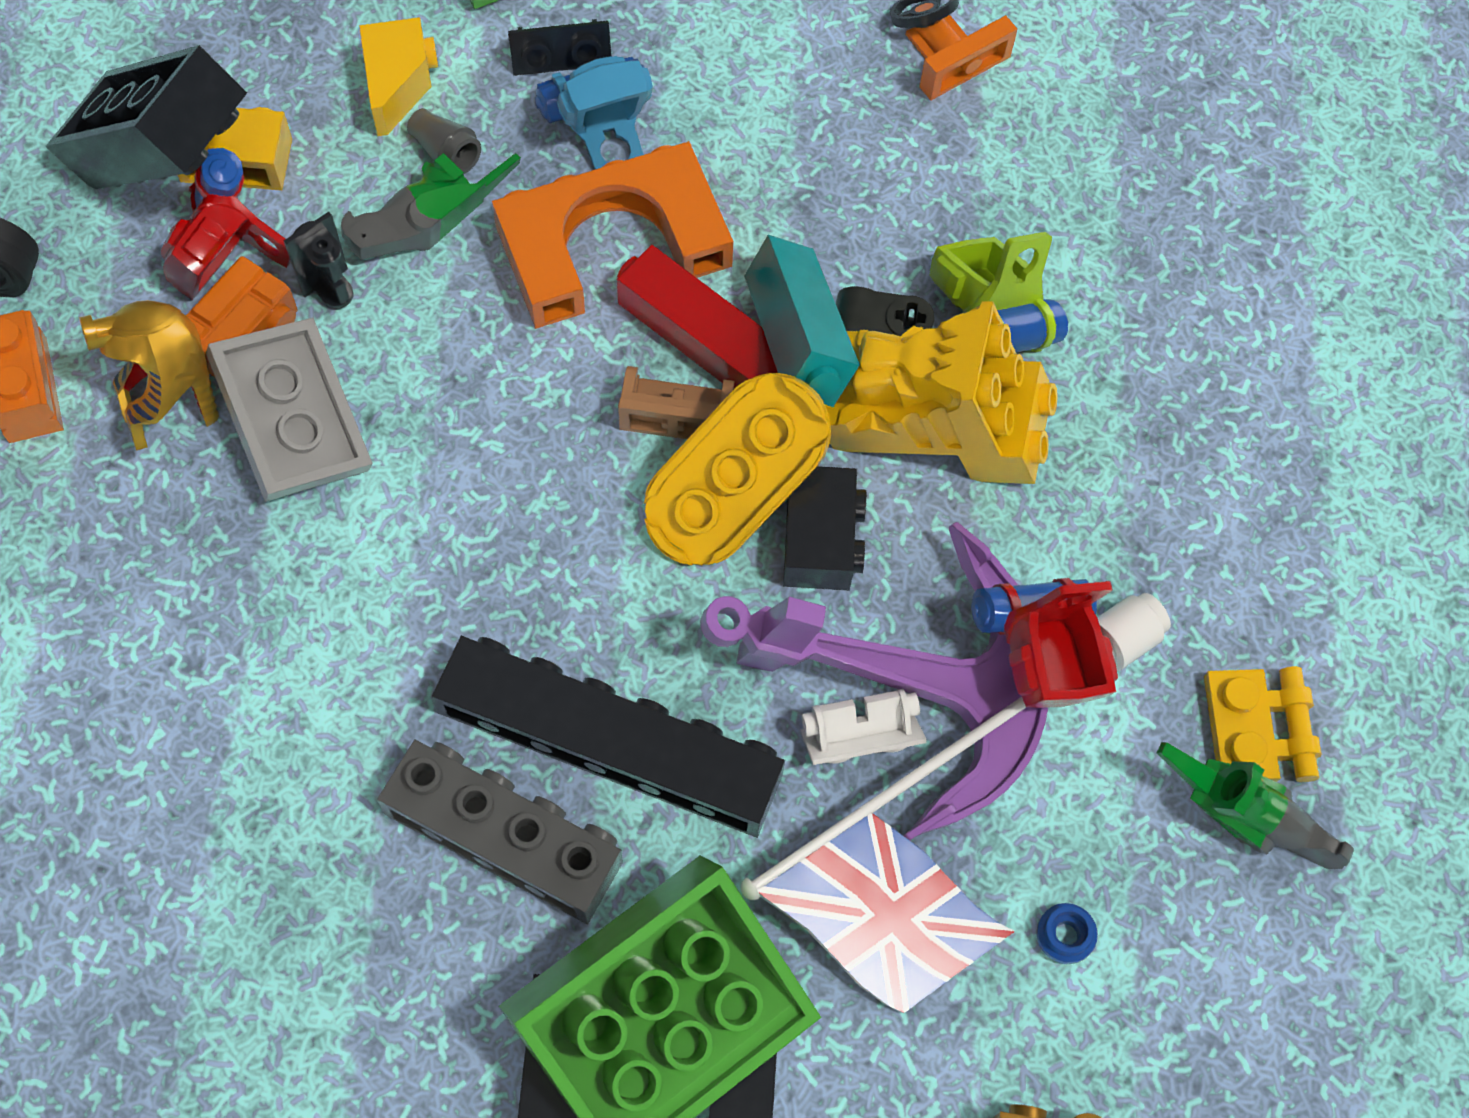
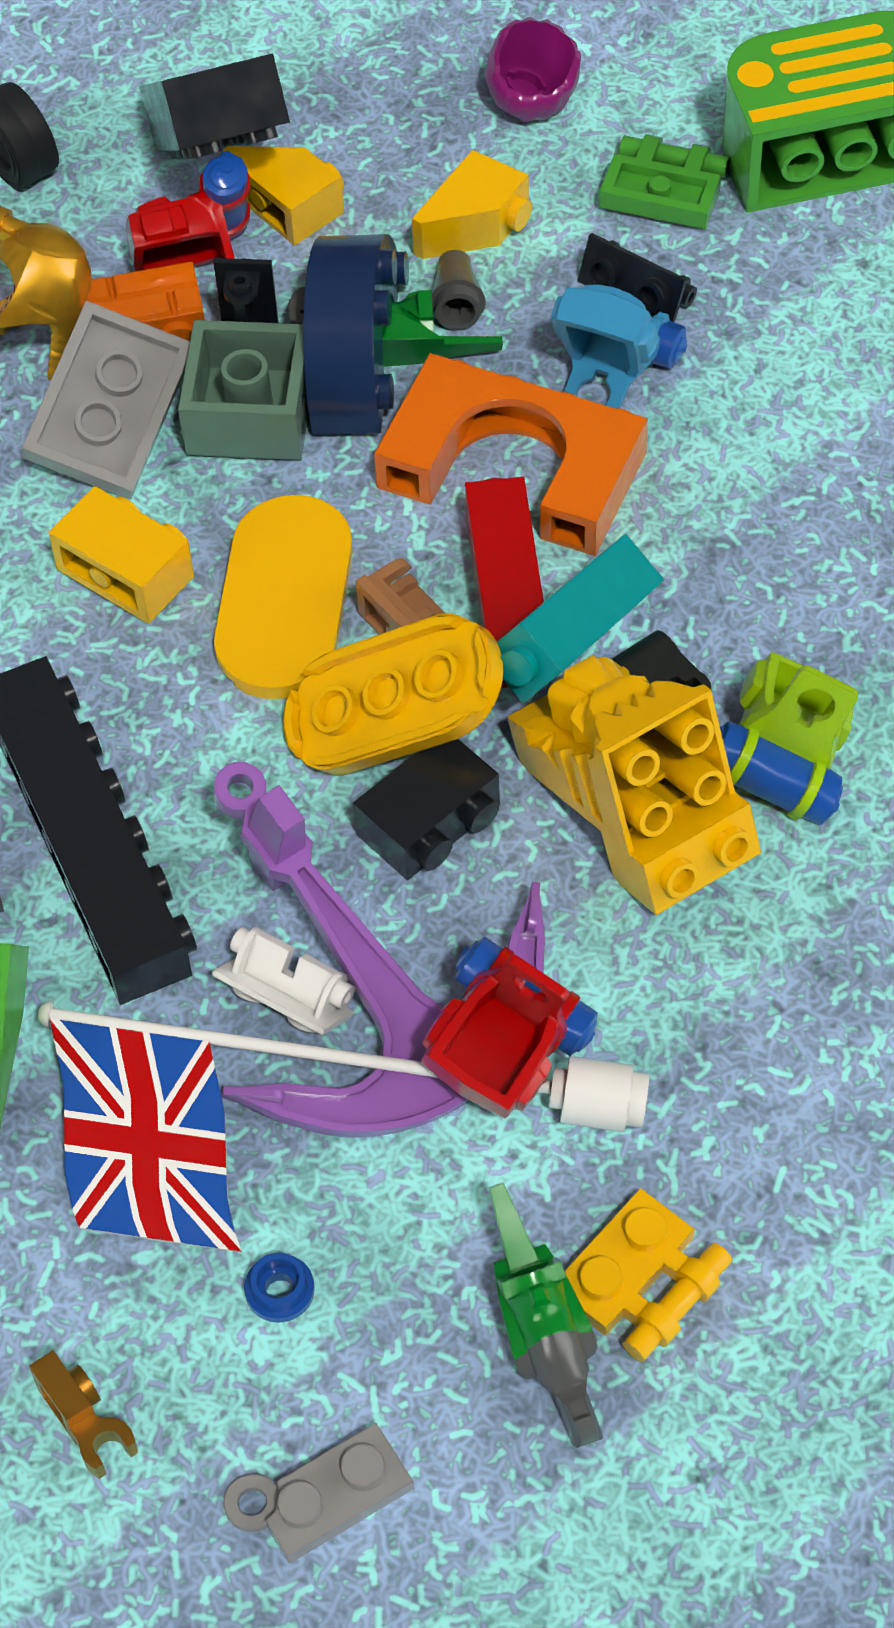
camera: 50 degrees right, 10 degrees down
none -> yellow brick [48,486,194,624]
none -> sand green brick [178,320,309,460]
none -> yellow tile [214,495,353,699]
none -> light grey hinge [224,1423,414,1564]
none -> dark blue brick [303,234,409,435]

